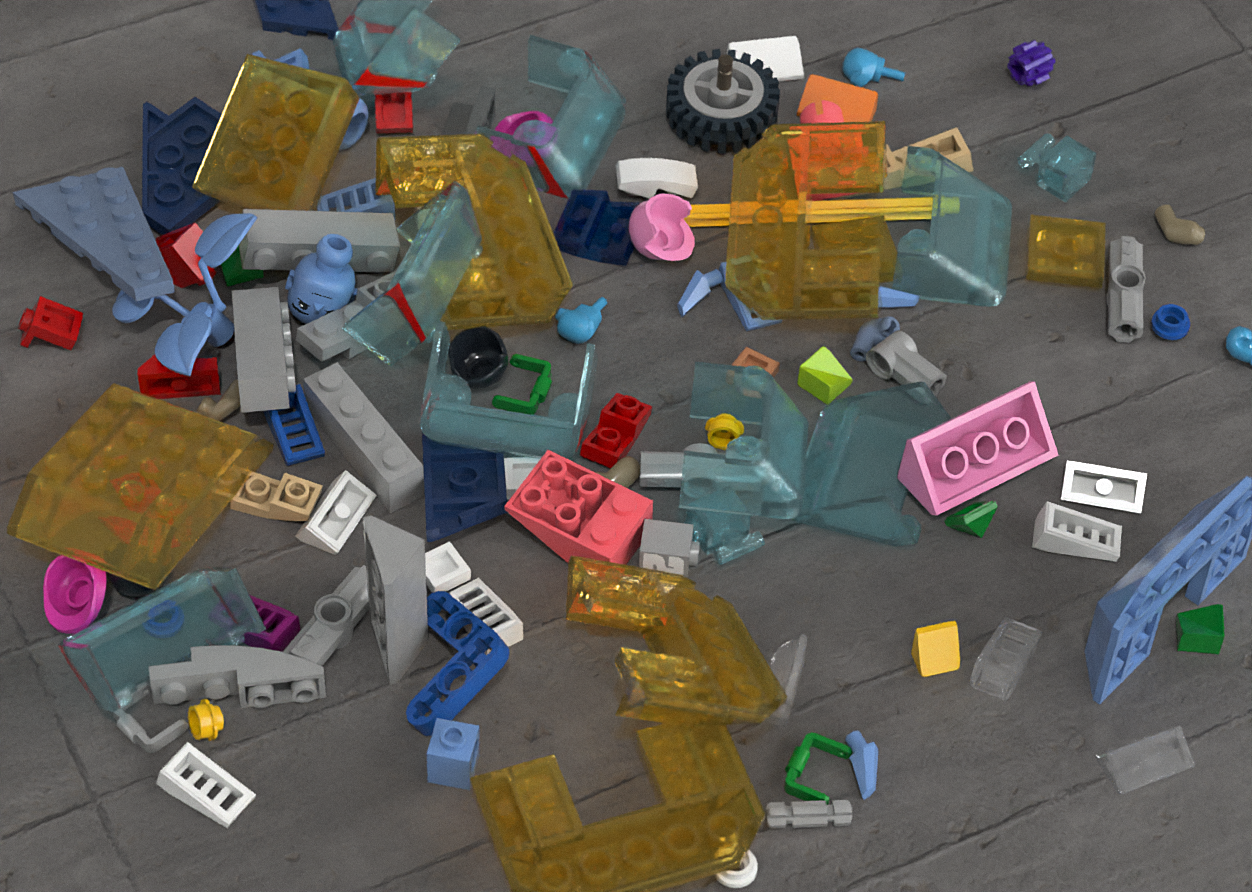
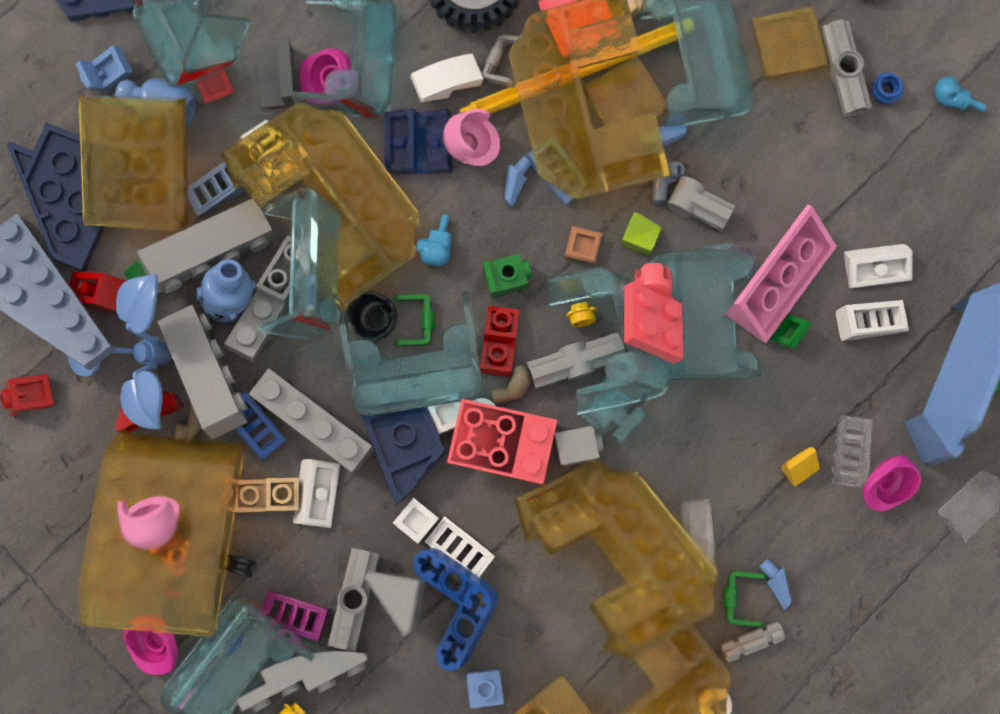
camera: 15 degrees left, 30 degrees up
none -> bright pink helmet [117,496,179,550]
none -> black bush [223,554,257,578]
none -> light grey piece [482,34,531,87]
none -> green brick [482,253,532,299]
none -> coral plate [624,263,683,364]
none -> dark pink hat [863,455,921,511]

